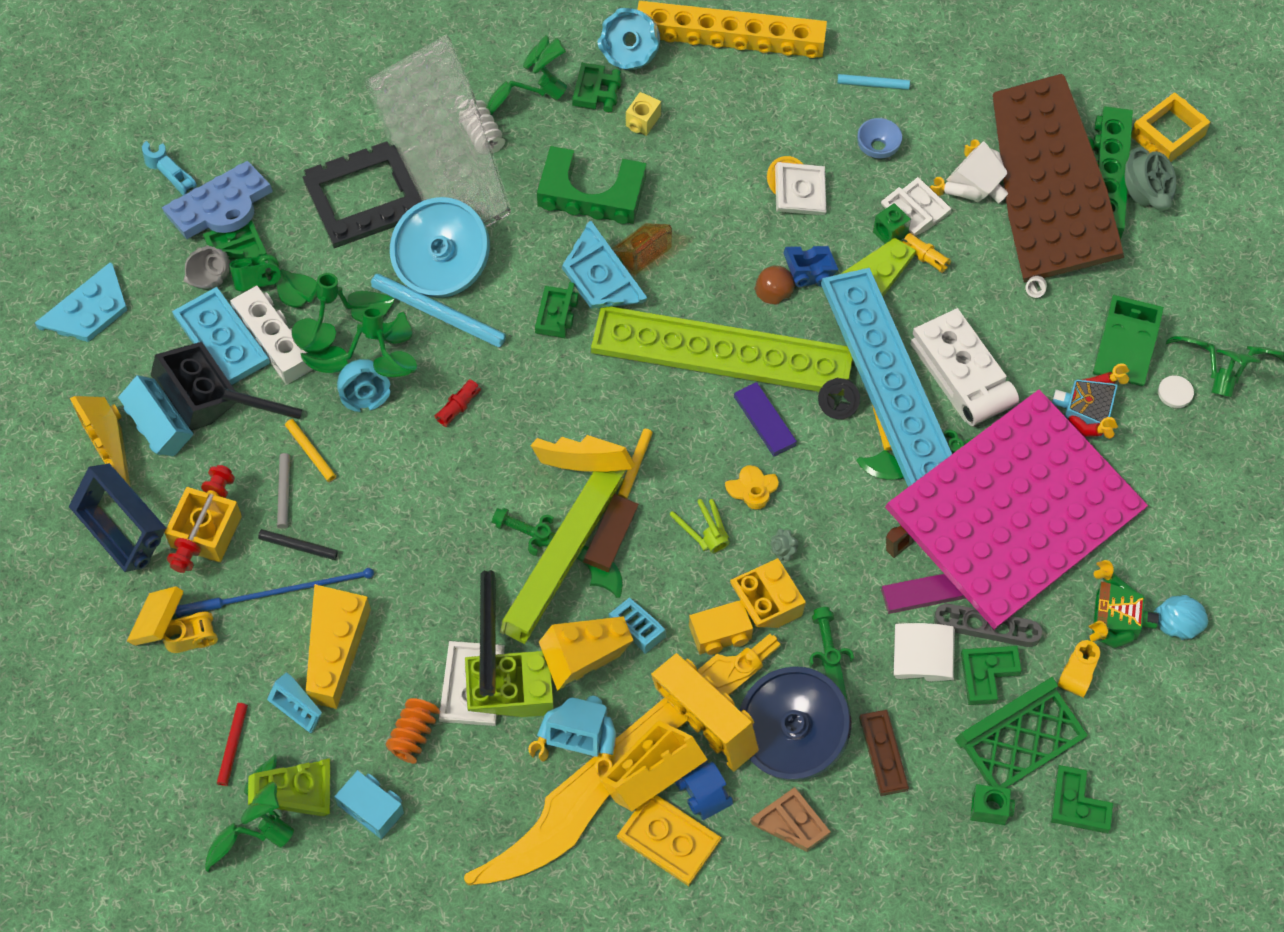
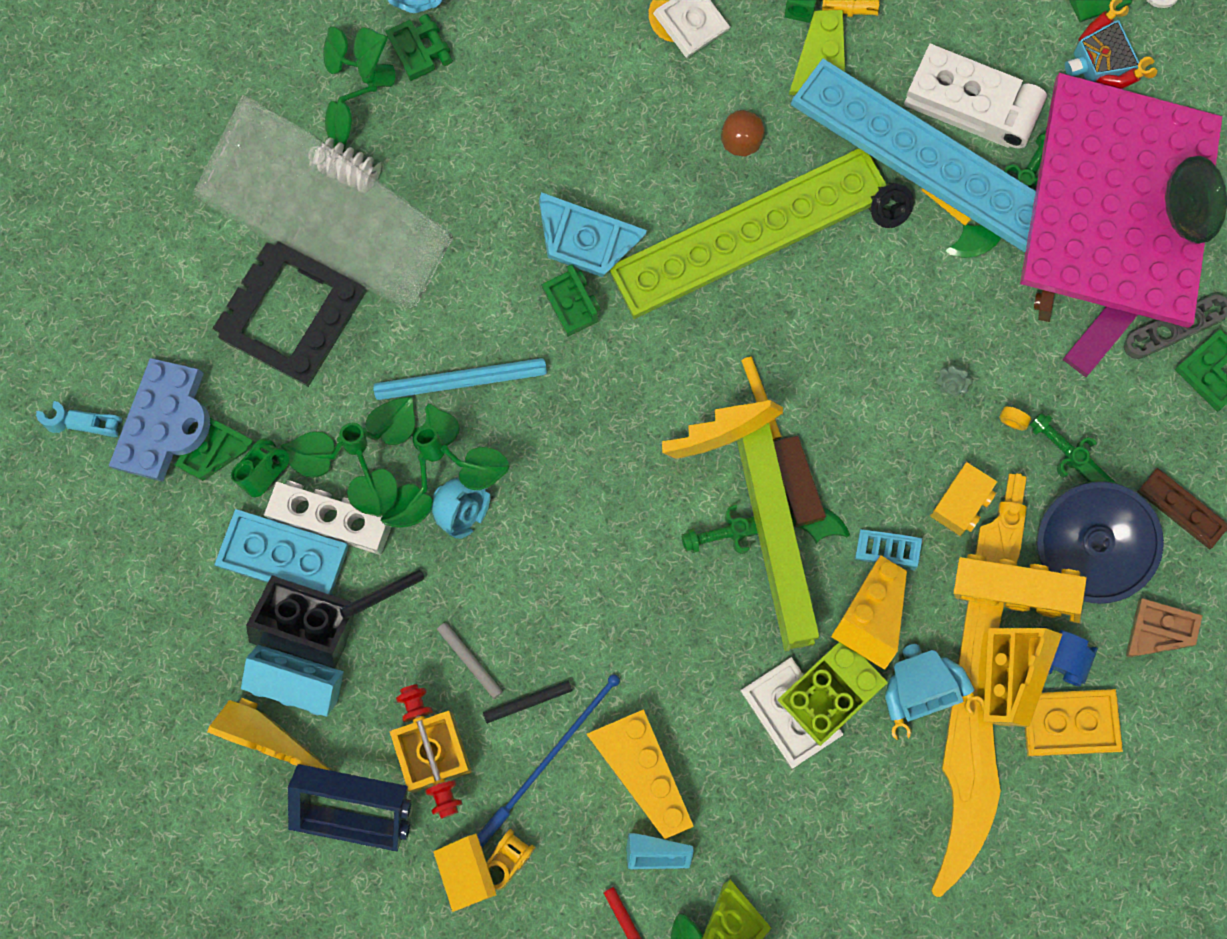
camera: 30 degrees left, 15 degrees up
medium azure wing [35,263,127,342] -> none
light grey hair [183,245,230,289] -> none
yellow piece [285,419,336,482] -> none
medium azure brick [334,770,404,839] -> none
orange piece [386,698,440,764] -> none
medium azure dish [390,197,490,298] -> none
red pin [434,379,481,427] -> none
black axle [479,570,496,697] -> none
green arch [537,146,647,224] -> none
clear orange slope [611,223,672,276] -> none
light yellow brick [626,92,661,136] -> none
lime plant [670,499,730,553] -> none
yellow plate [725,465,779,509] -> none
yellow slope [730,558,806,628] -> none
dark purple tile [734,382,797,457] -> none
blue cylinder [783,246,838,287] -> none
white slope [894,623,955,681] -> none
none -> yellow tile [999,406,1031,431]
none -> clear green hat [1165,156,1227,244]

